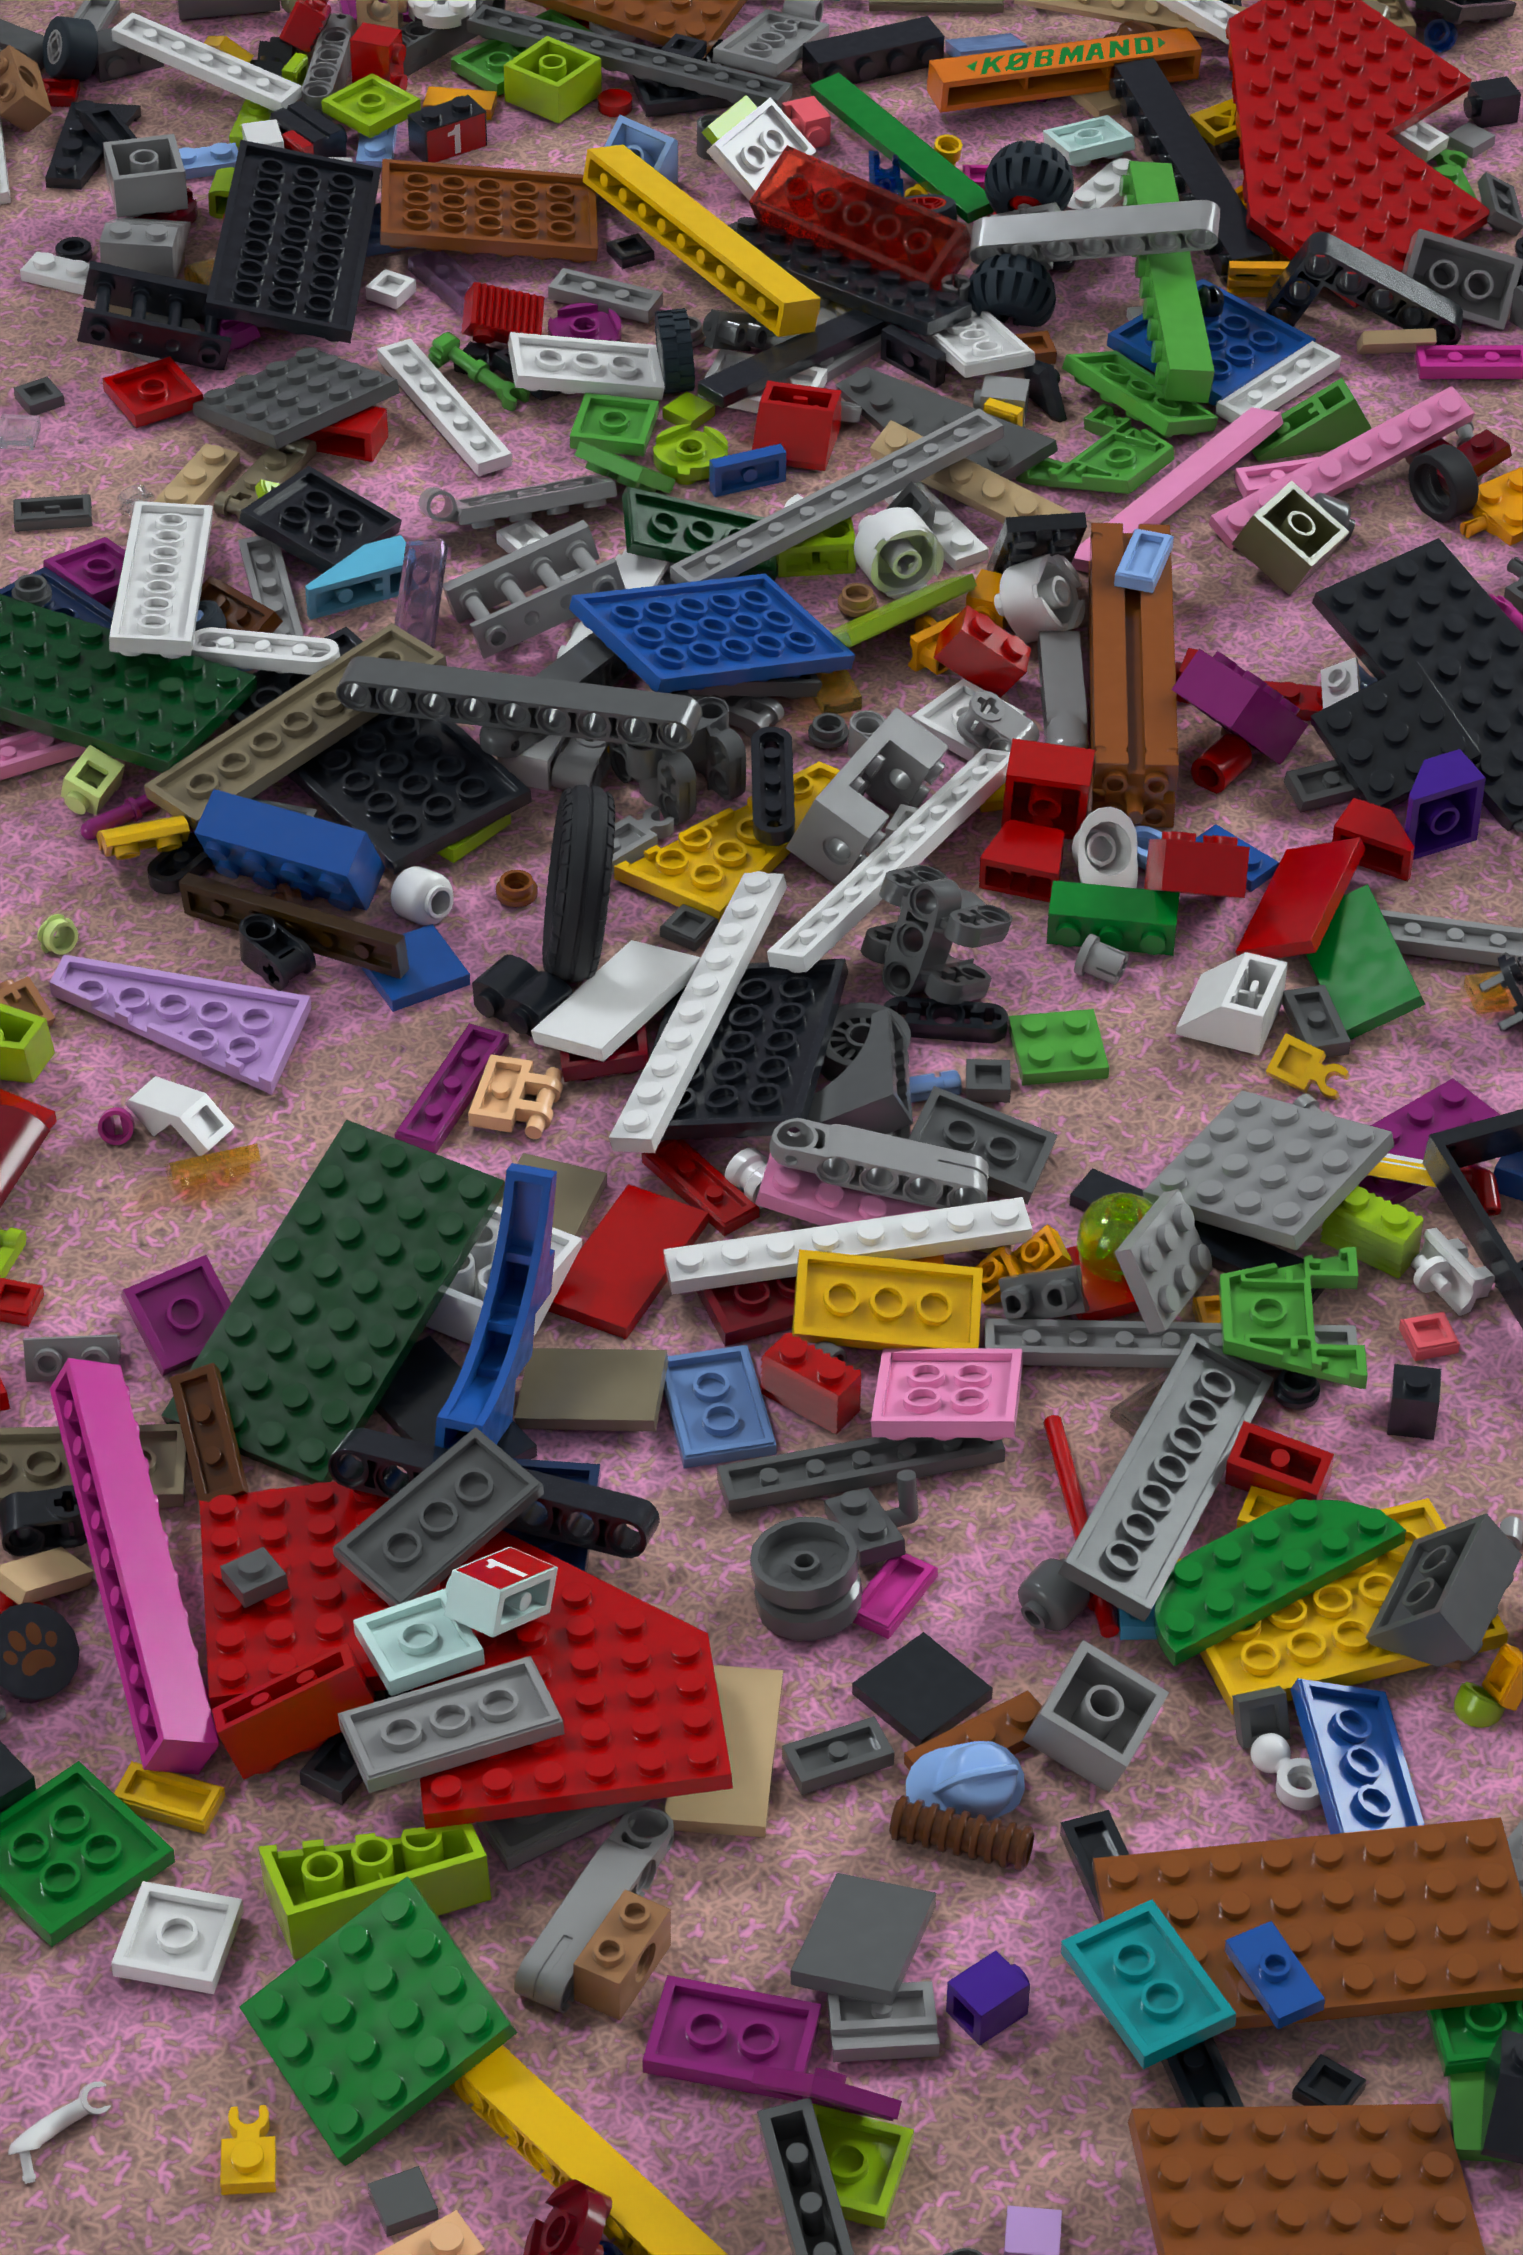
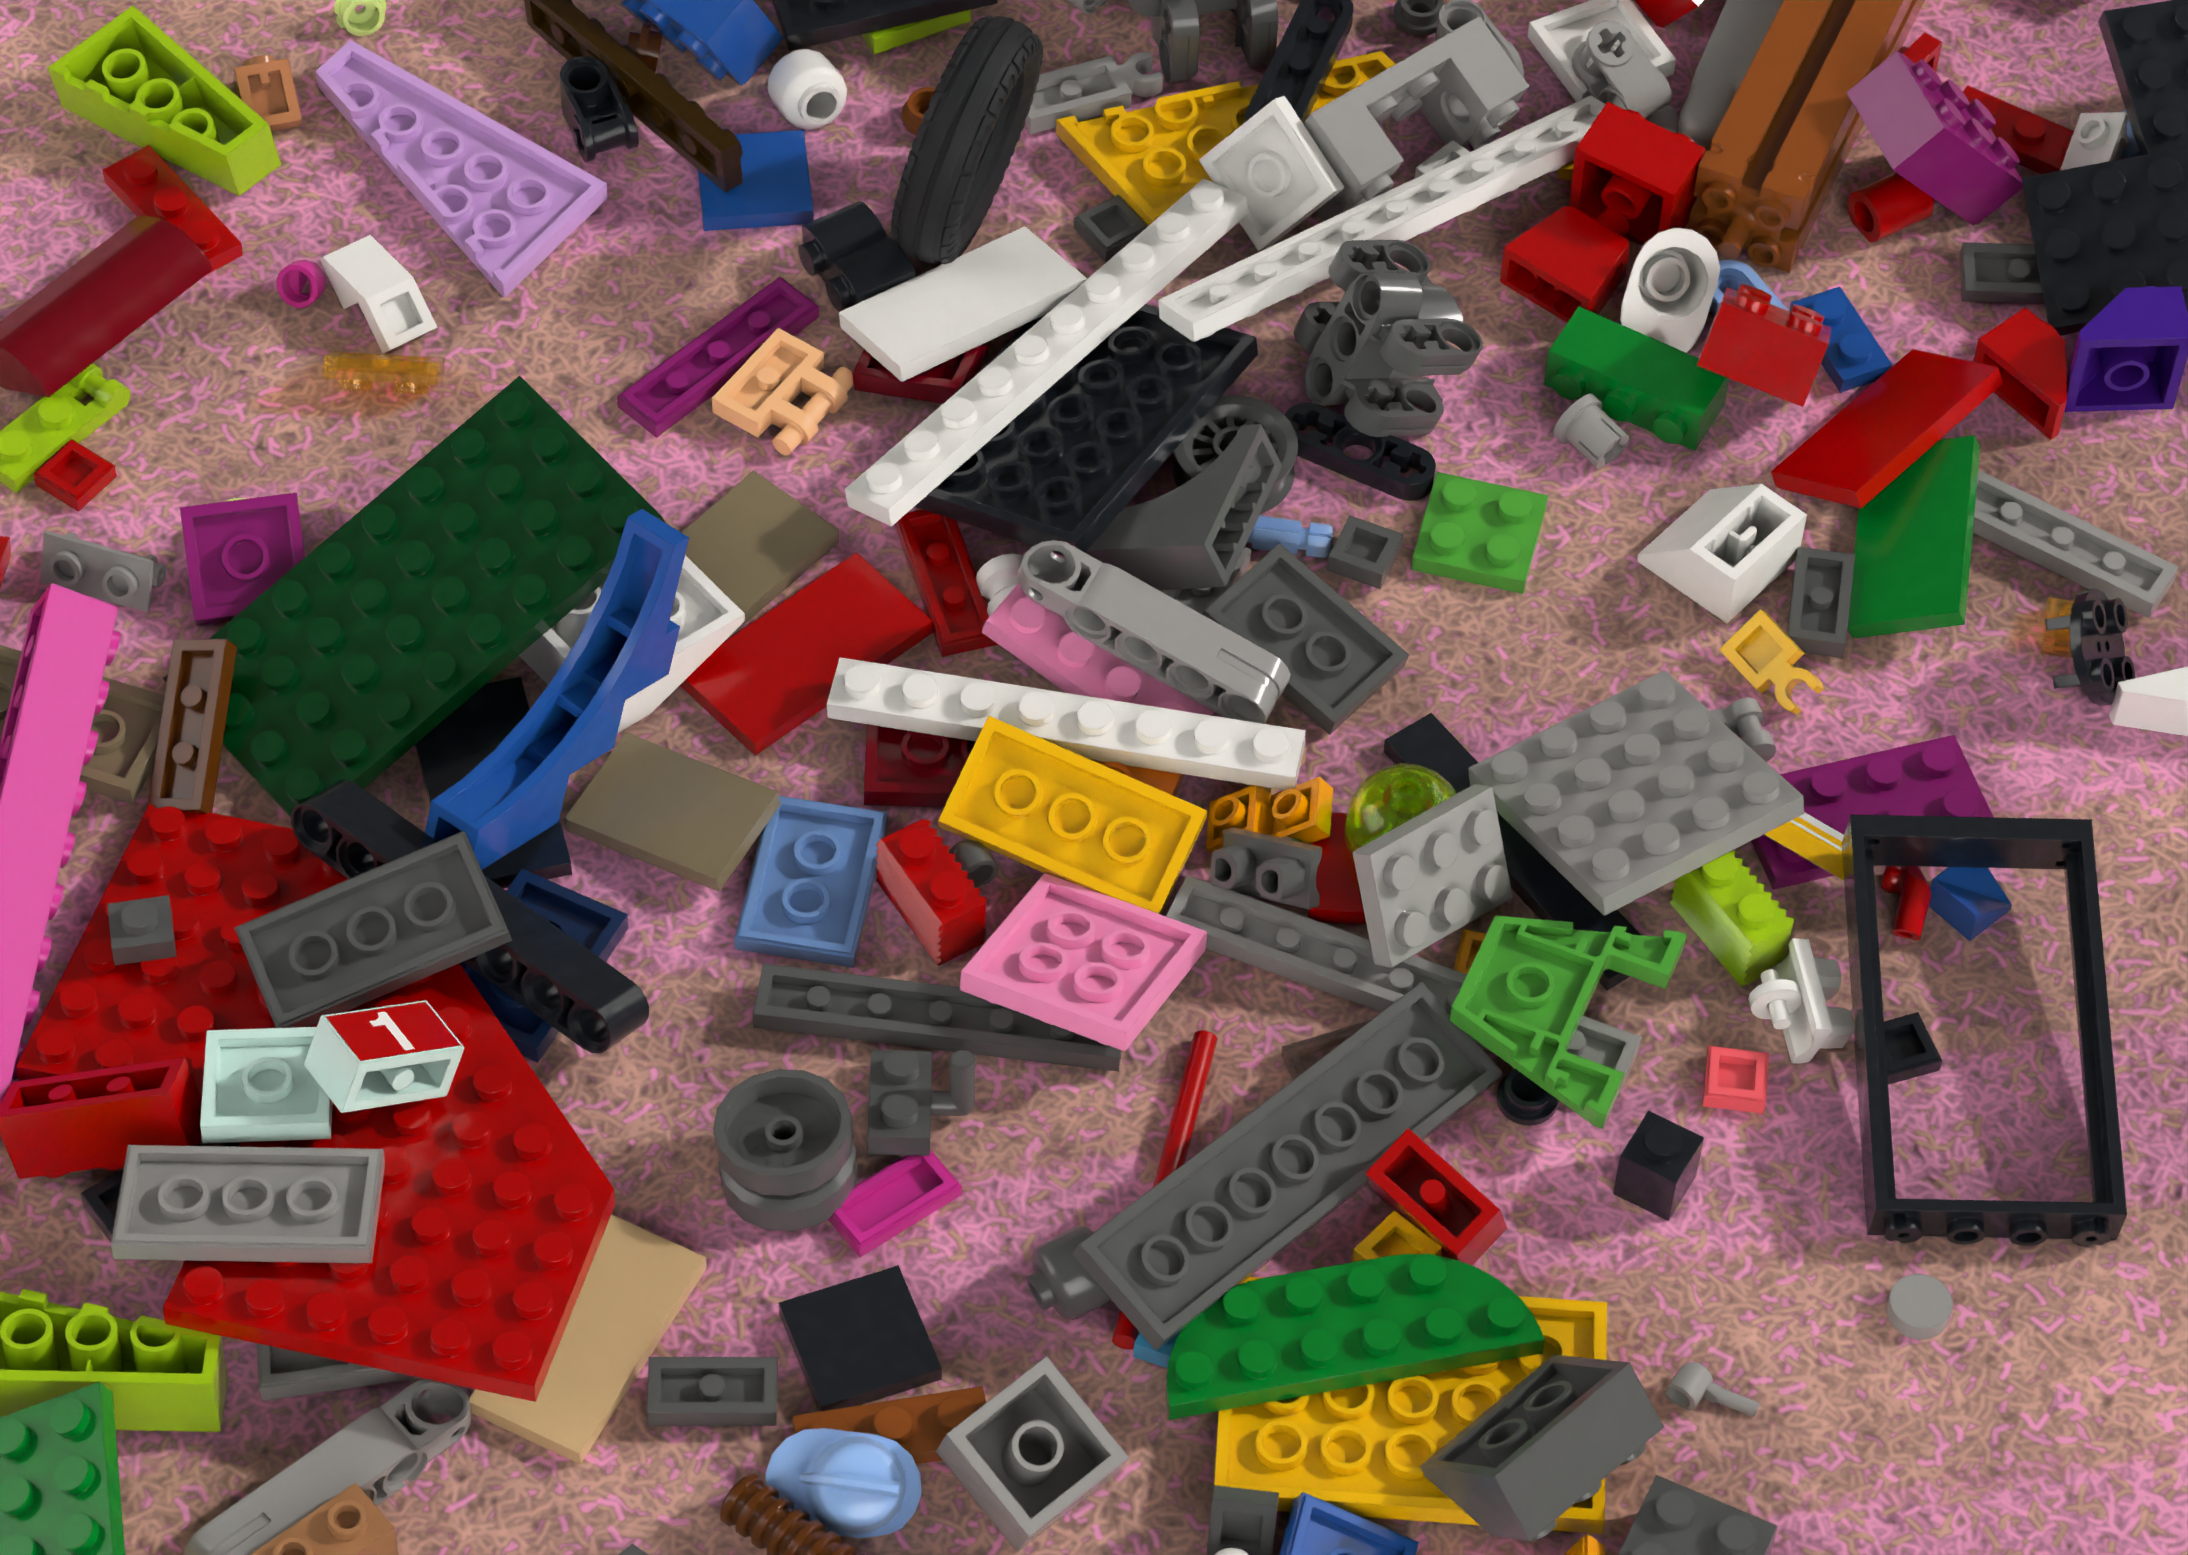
camera: 20 degrees right, 10 degrees up
none -> white plate [1199,96,1345,251]

